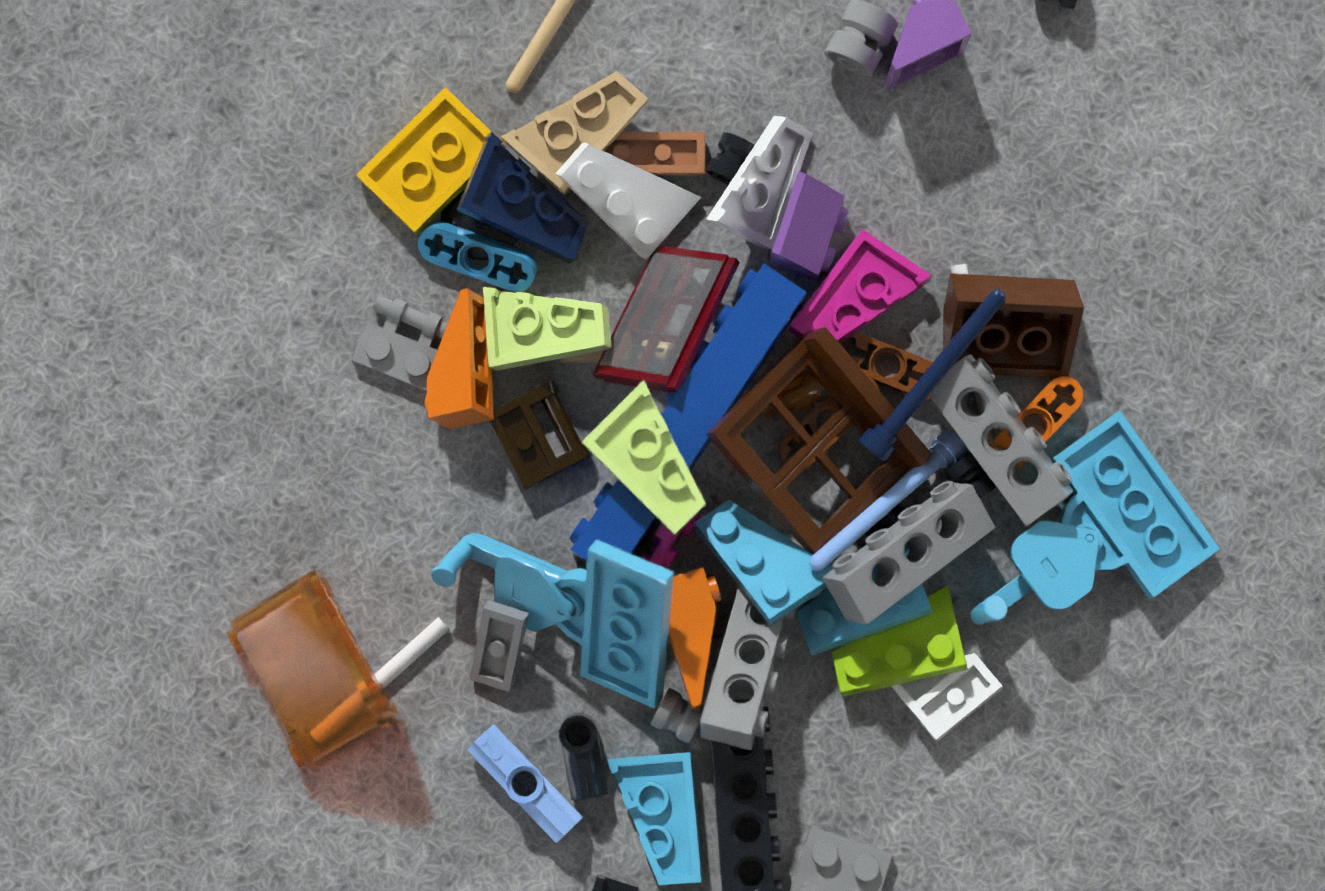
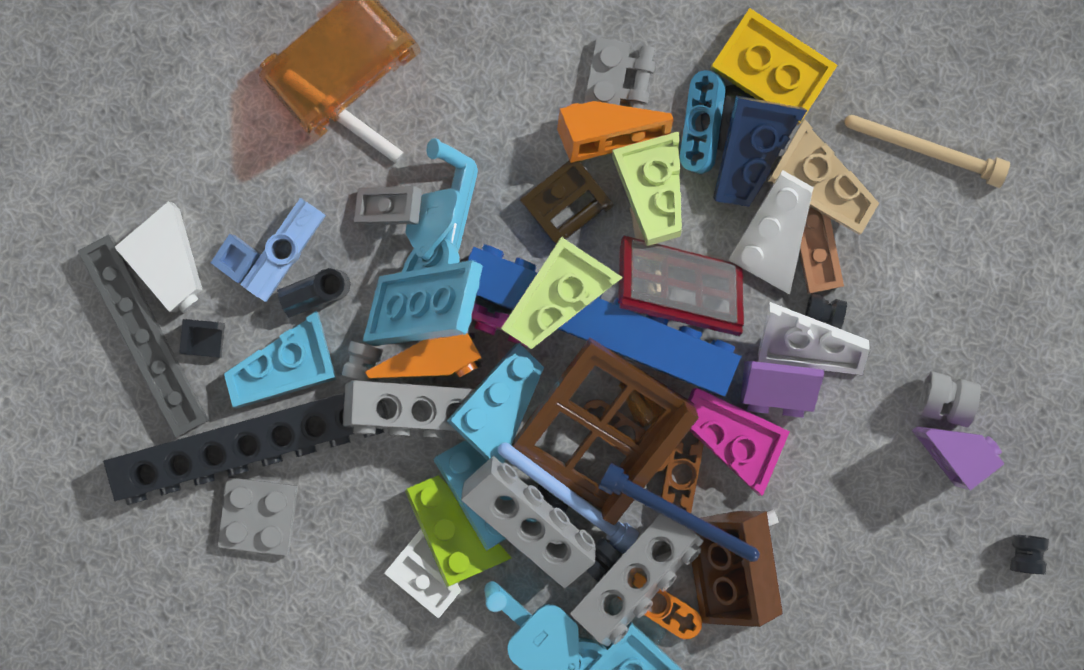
camera: 80 degrees right, 5 degrees up
none -> medium blue plate [211,234,261,283]

